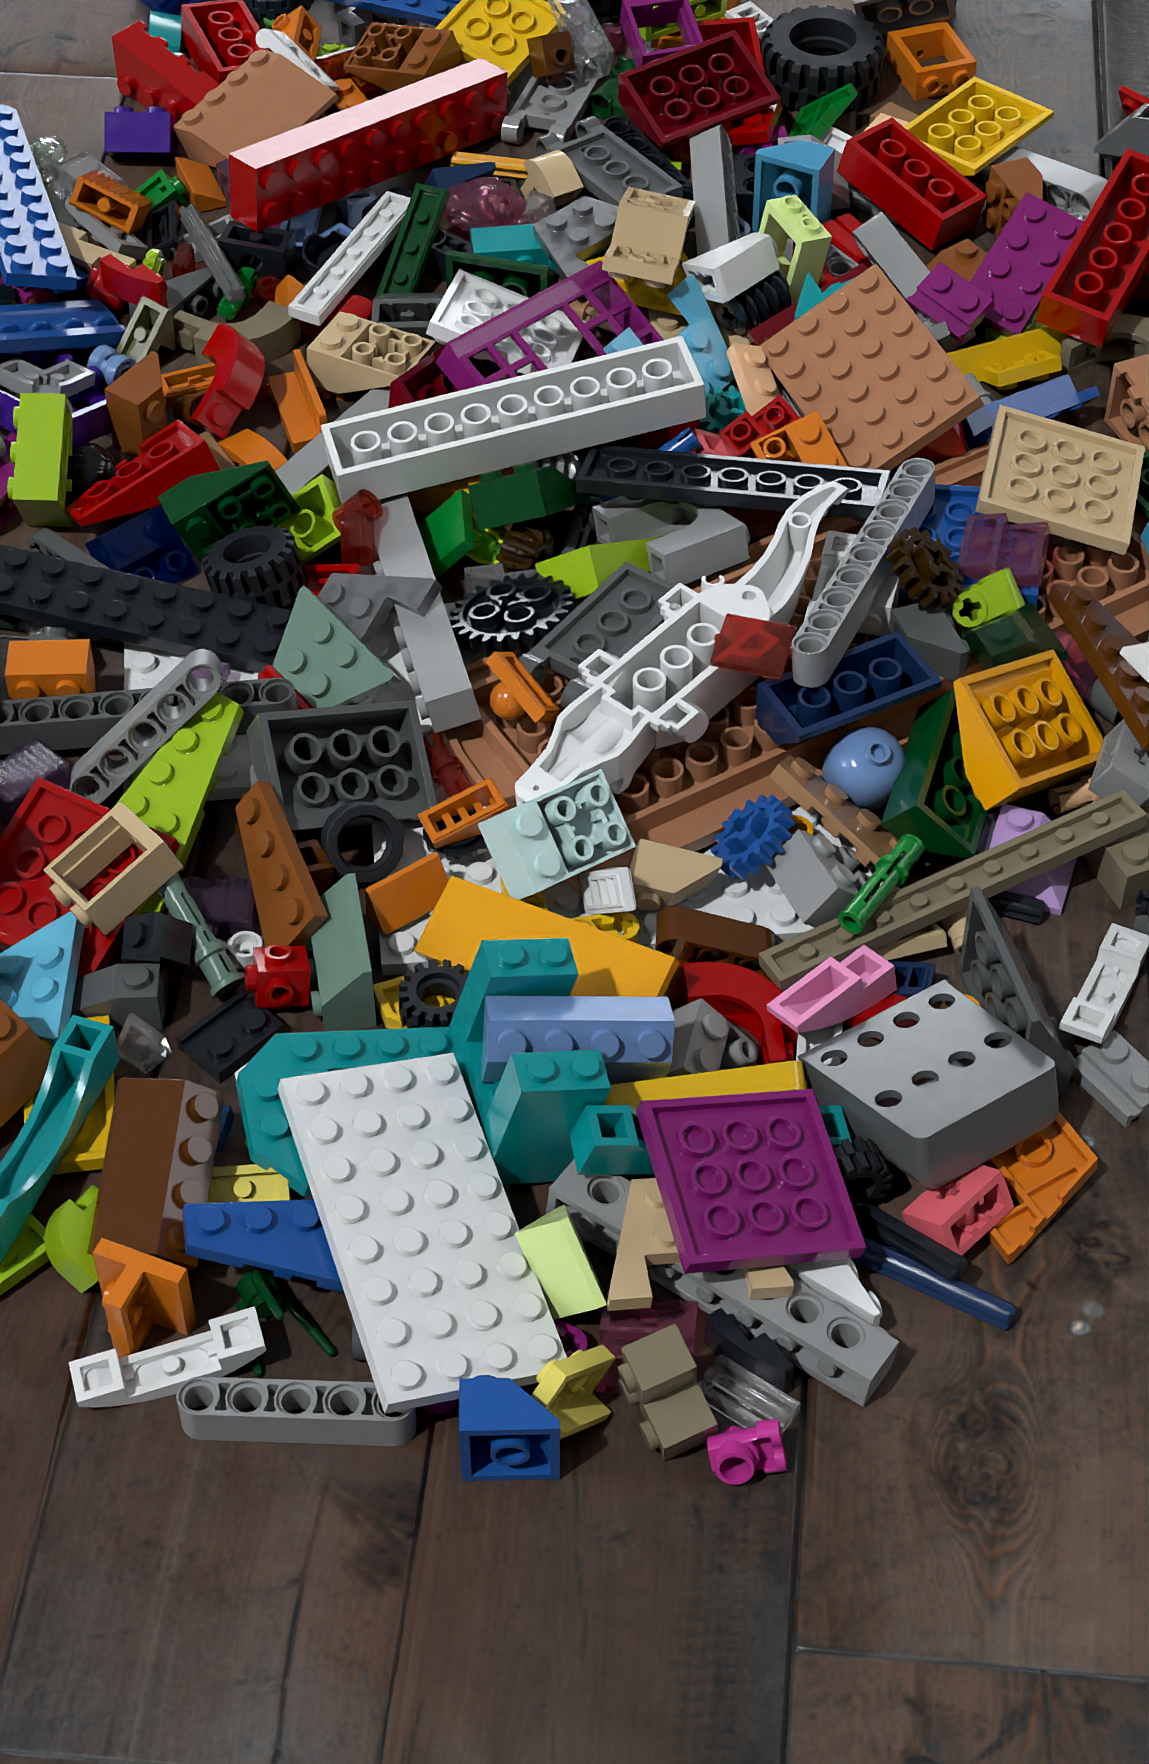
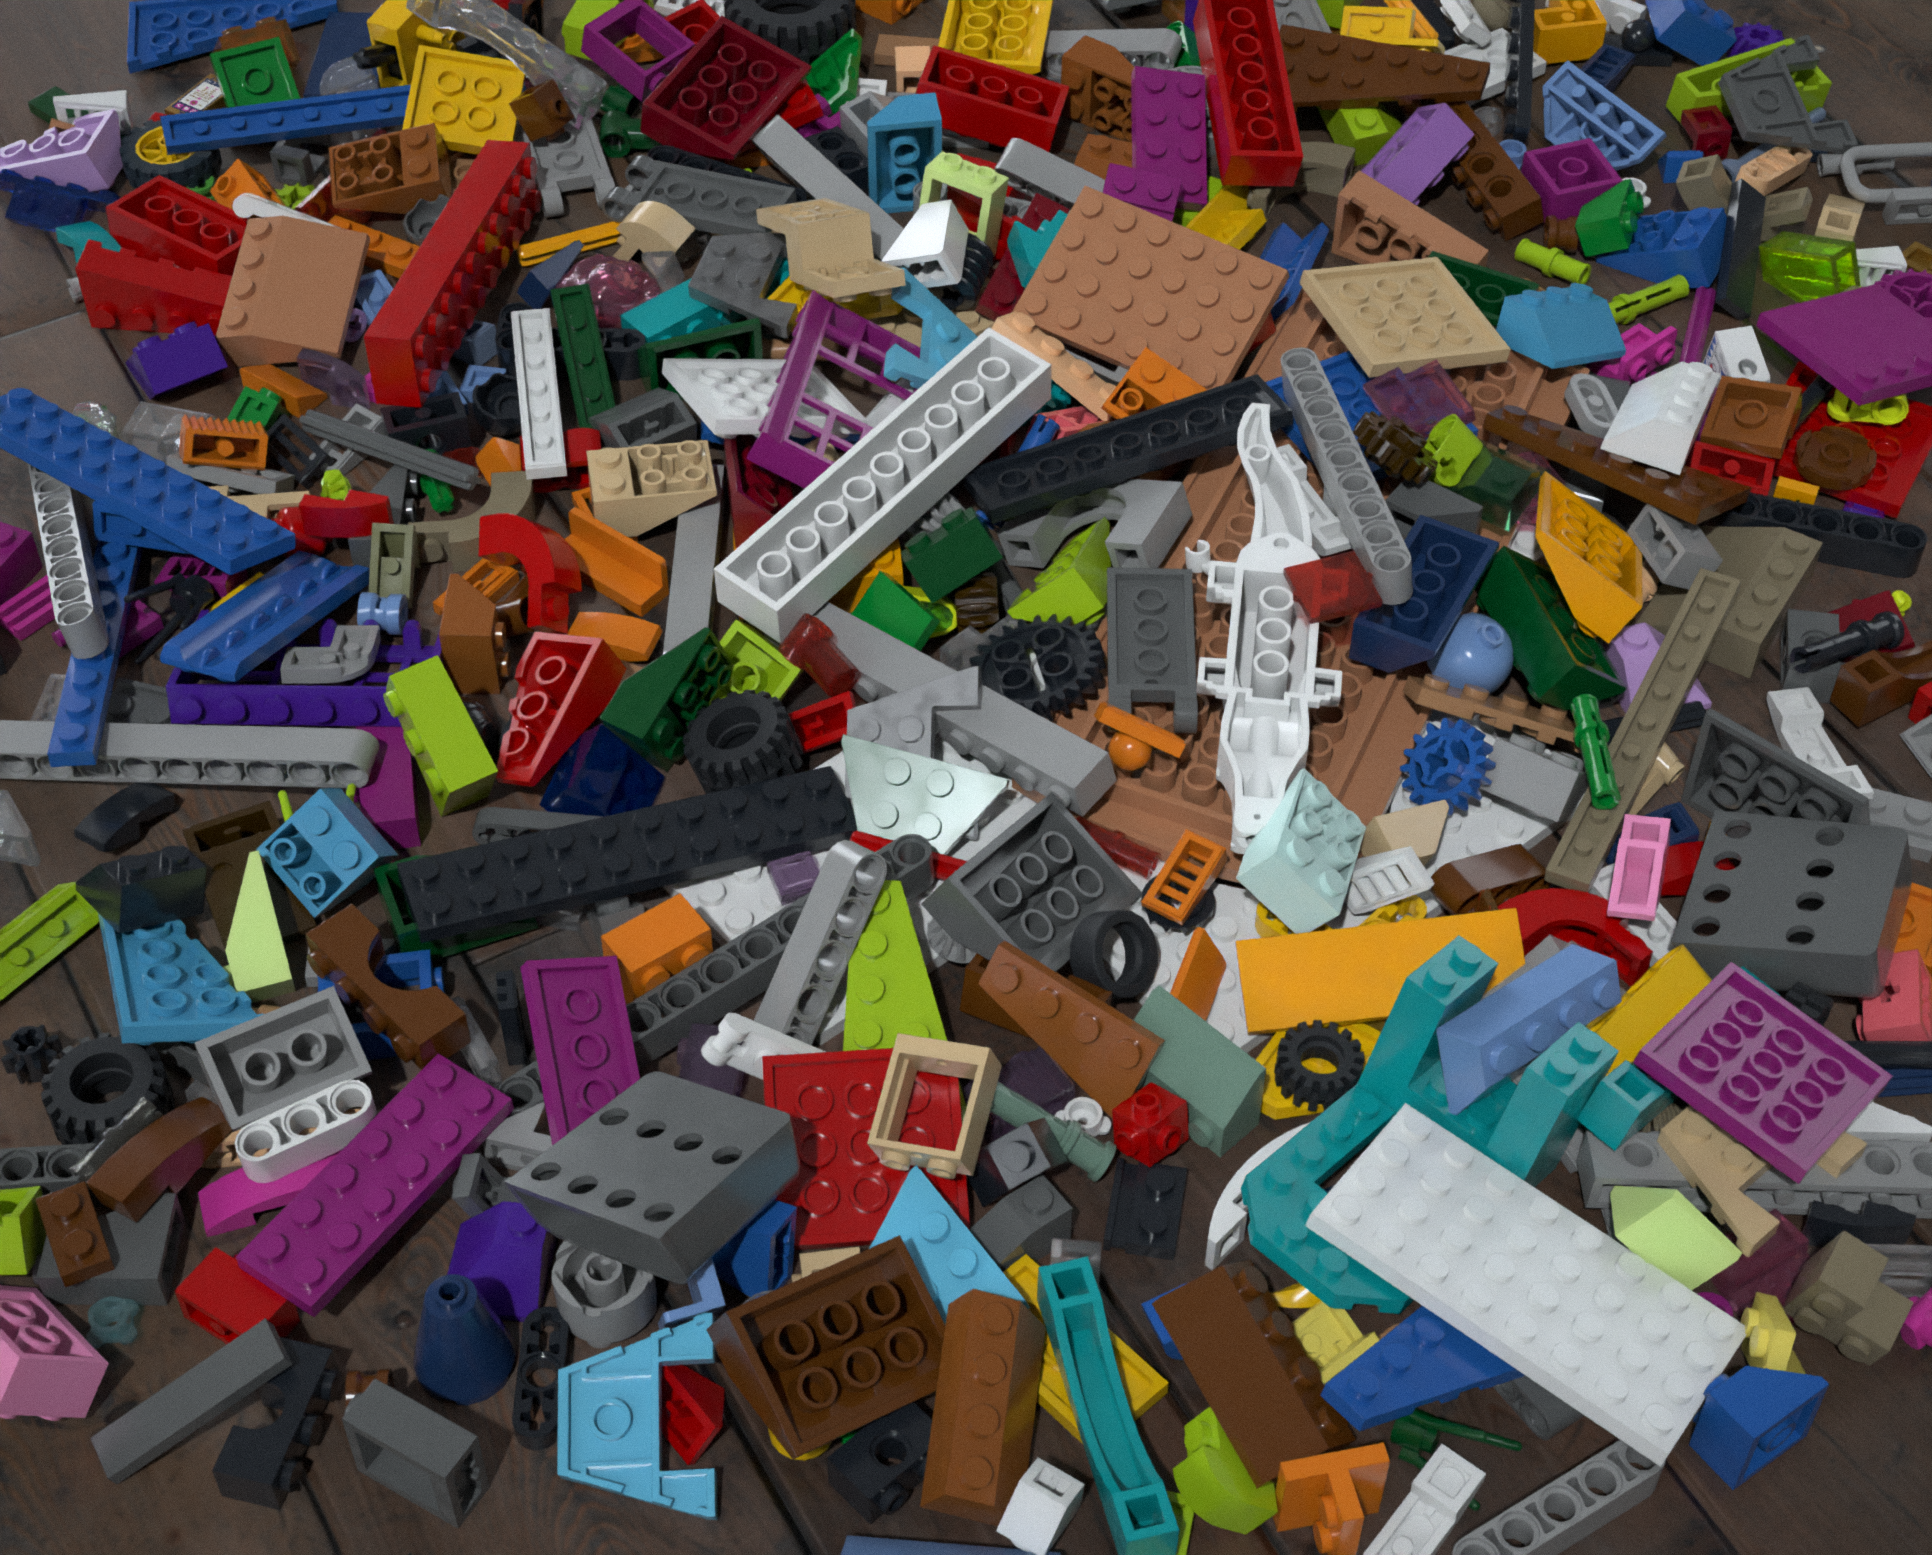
camera: 35 degrees left, 0 degrees up
clear red tile [171,243,196,278] -> none
red slope [718,395,800,458] -> none
none -> white plate [701,1013,825,1080]

